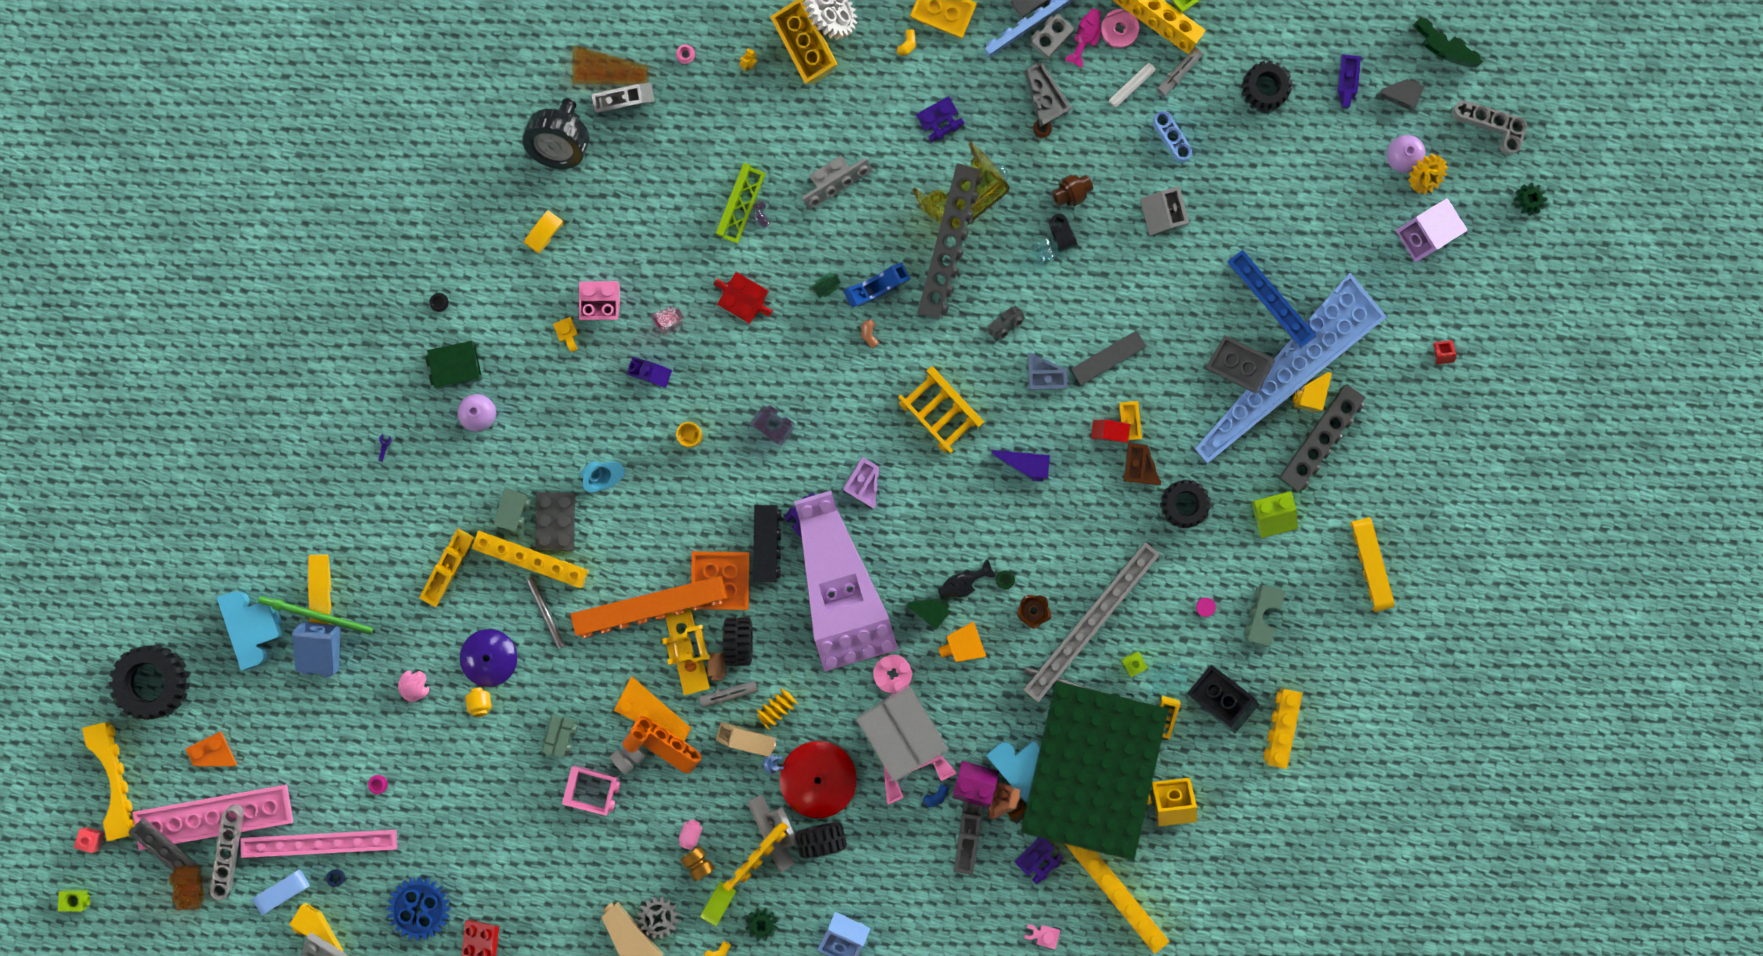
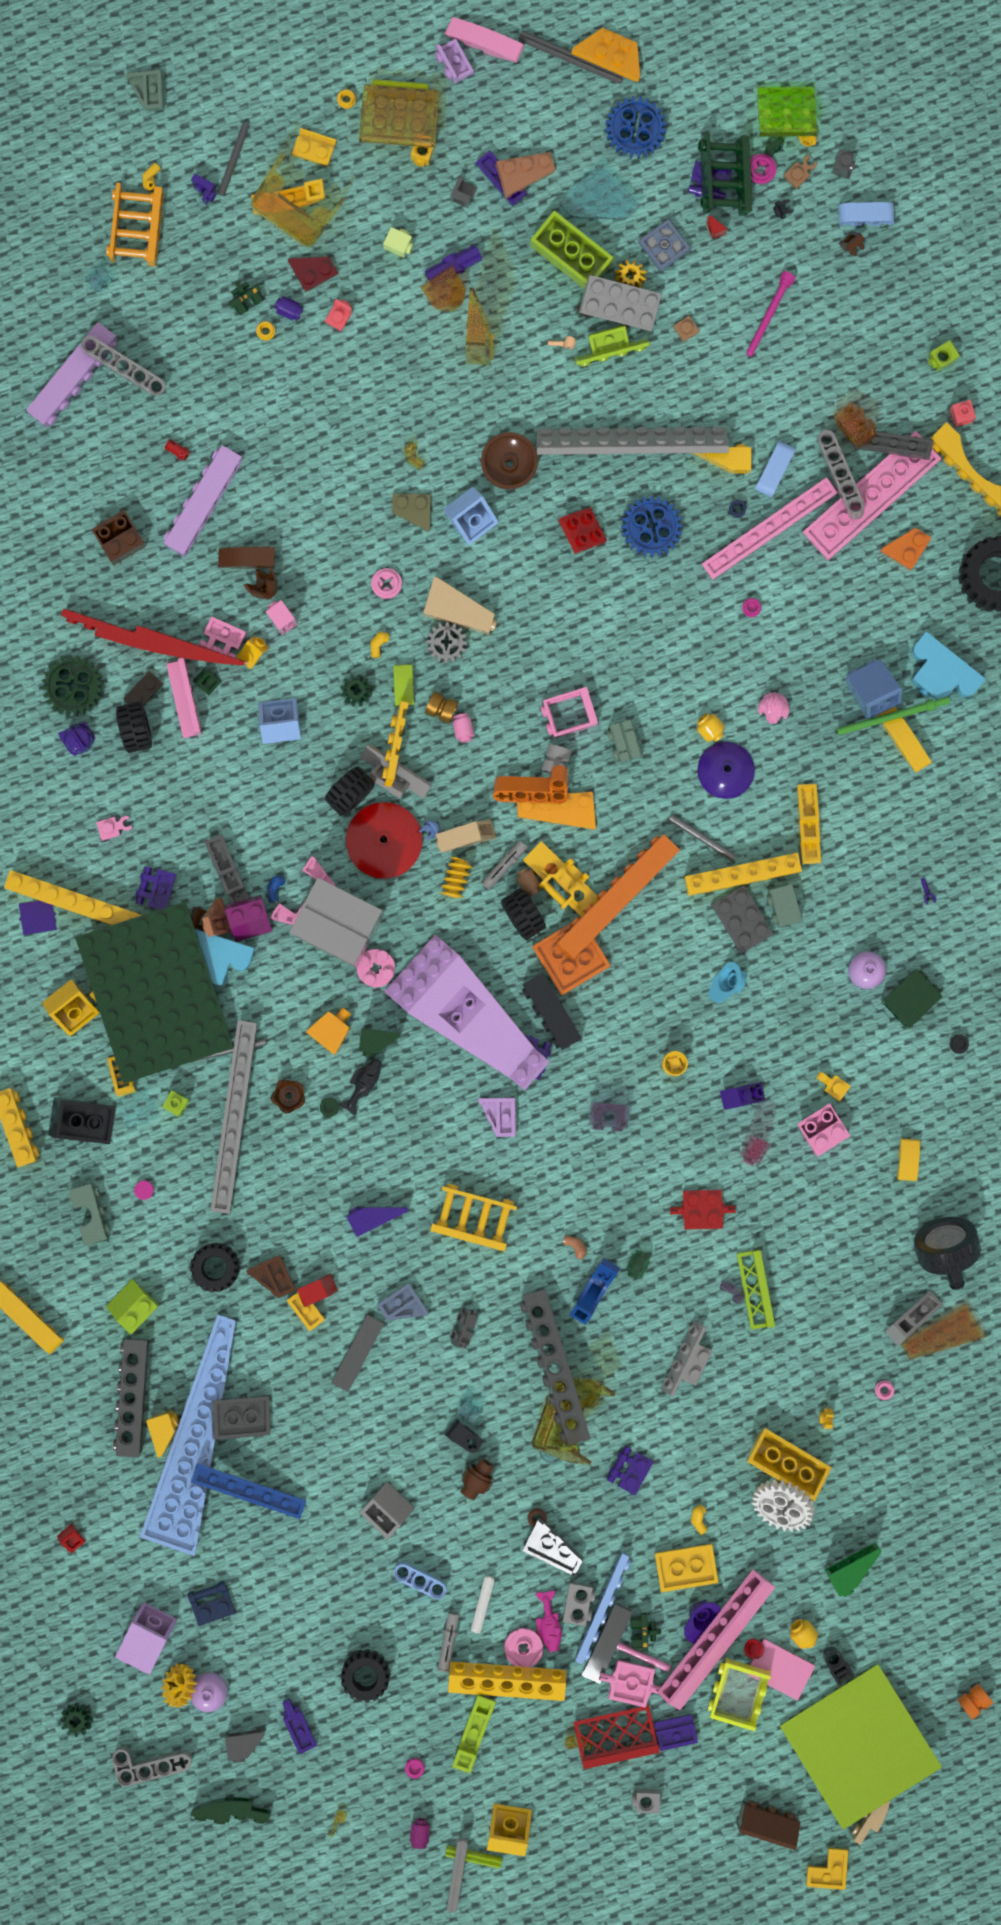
camera: 150 degrees right, 0 degrees up
none -> dark purple piece [19,901,57,935]
none -> dark blue plate [187,1580,236,1627]

